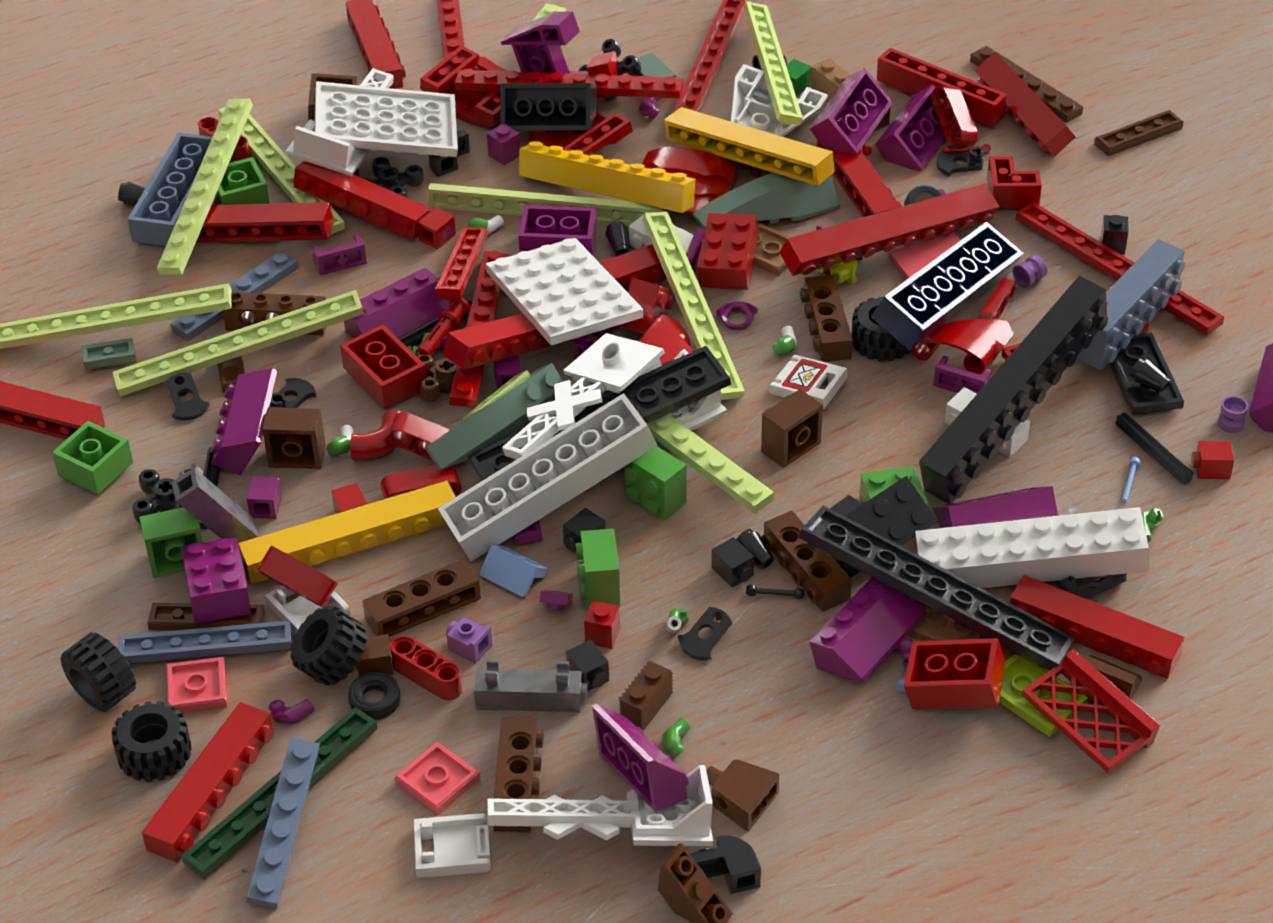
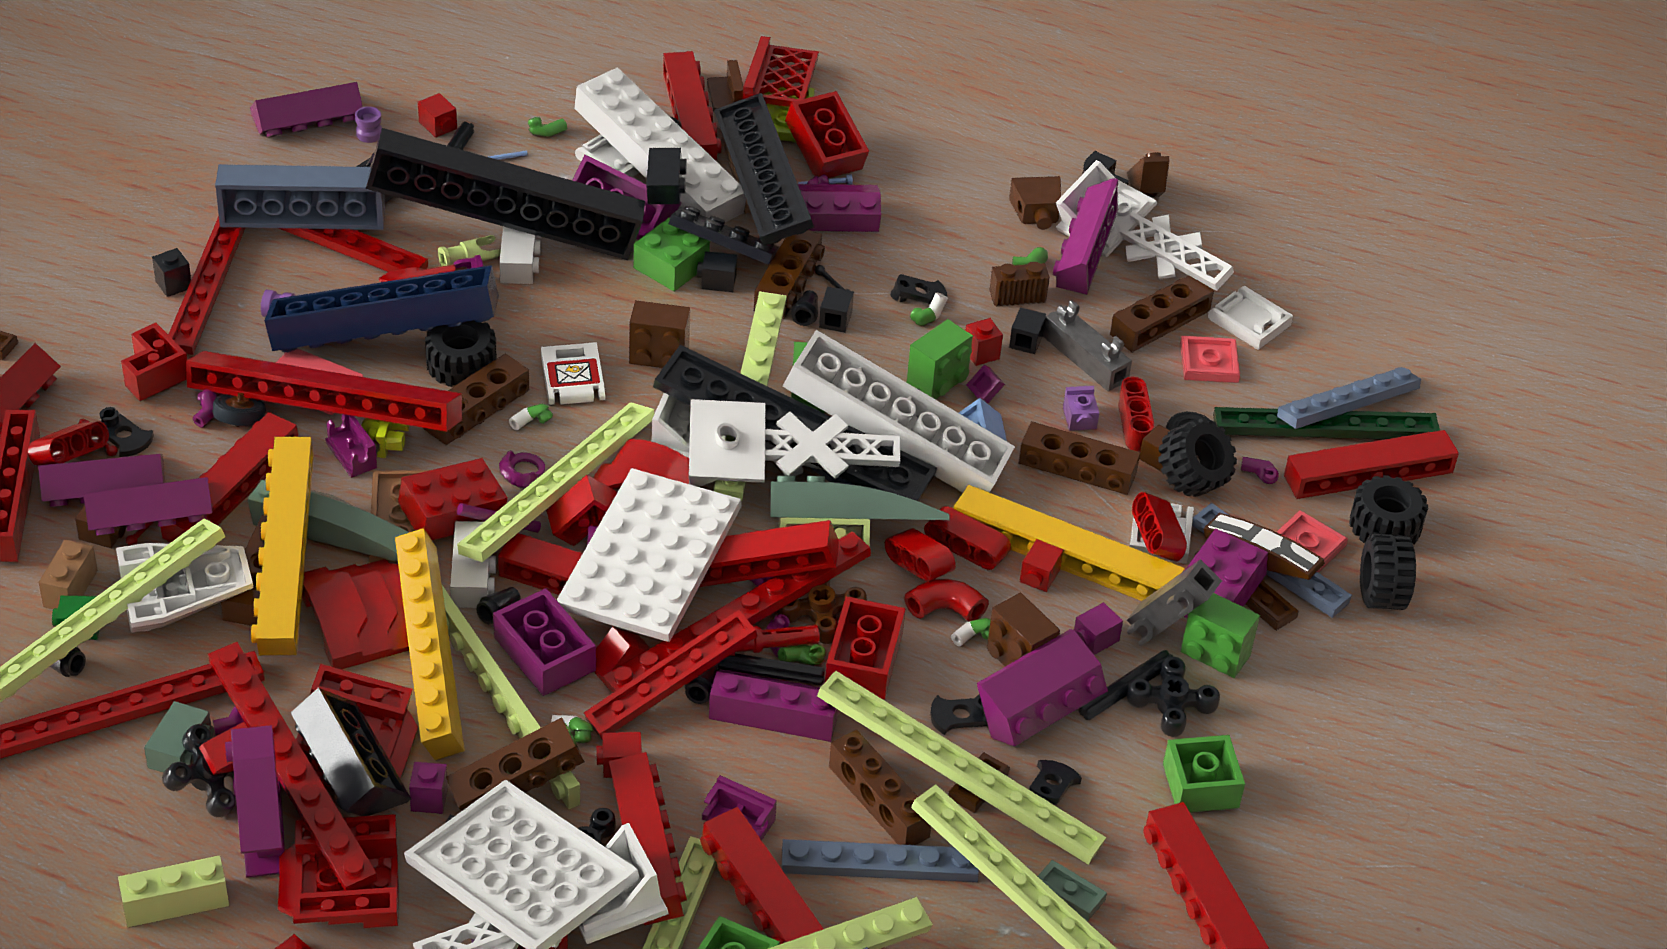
camera: 135 degrees left, 0 degrees up
none -> reddish brown brick [446,717,585,811]
none -> black brick [646,148,687,204]
none -> slope [1203,513,1325,580]

